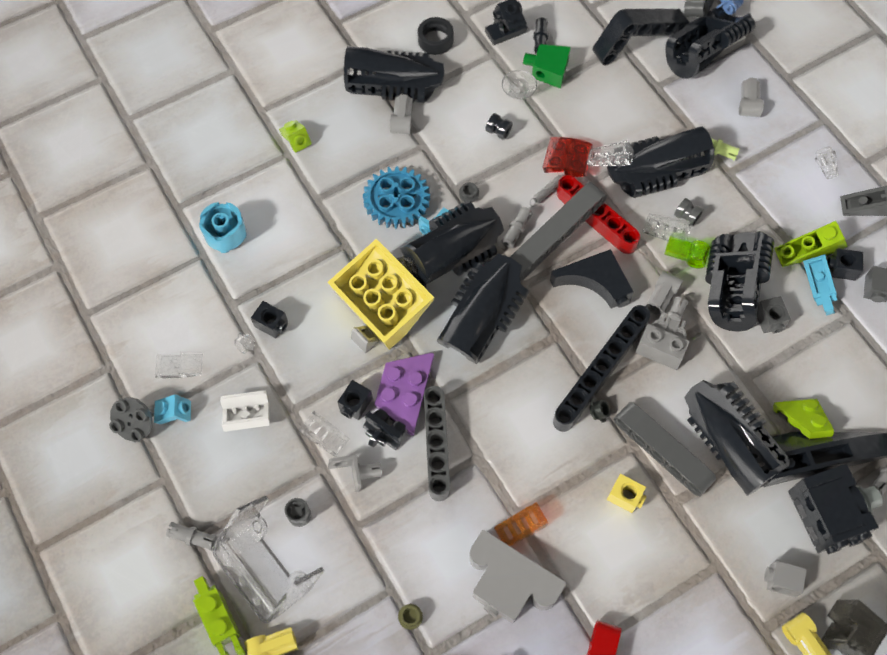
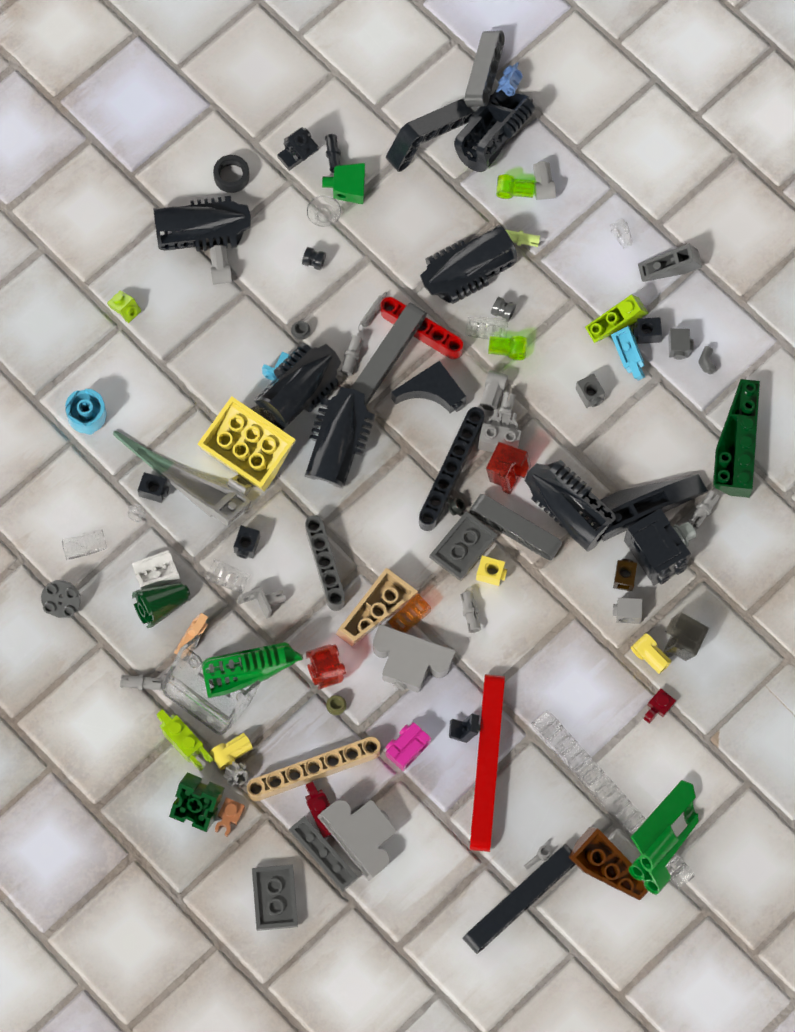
camera: 15 degrees left, 5 degrees up
medium azure bracket [154,394,191,425] -> none
dark grey wheel [284,498,311,527] -> none
dark azure gear [363,166,430,229] -> none
black hips [363,408,406,450] -> none
medium lavender wing [375,353,434,436] -> none
clear red slope [542,137,593,177] -> none
clear slope [587,140,634,166] -> none
black connector [705,231,774,332] -> none
lime wing [773,399,834,439] -> none
none -> light grey plate [113,431,252,526]
none -> dark green cone [132,583,190,628]
none -> light nougat plate [174,613,208,657]
none -> green connector [202,642,303,698]
none -> clear red brick [306,644,346,690]
none -> tan wedge [336,568,418,646]
none -> dark grey plate [429,511,497,581]
none -> light grey pin [460,591,481,633]
none -> clear red plate [486,442,531,494]
none -> clear neon green piece [496,174,534,199]
none -> dark brown brick [613,559,637,591]

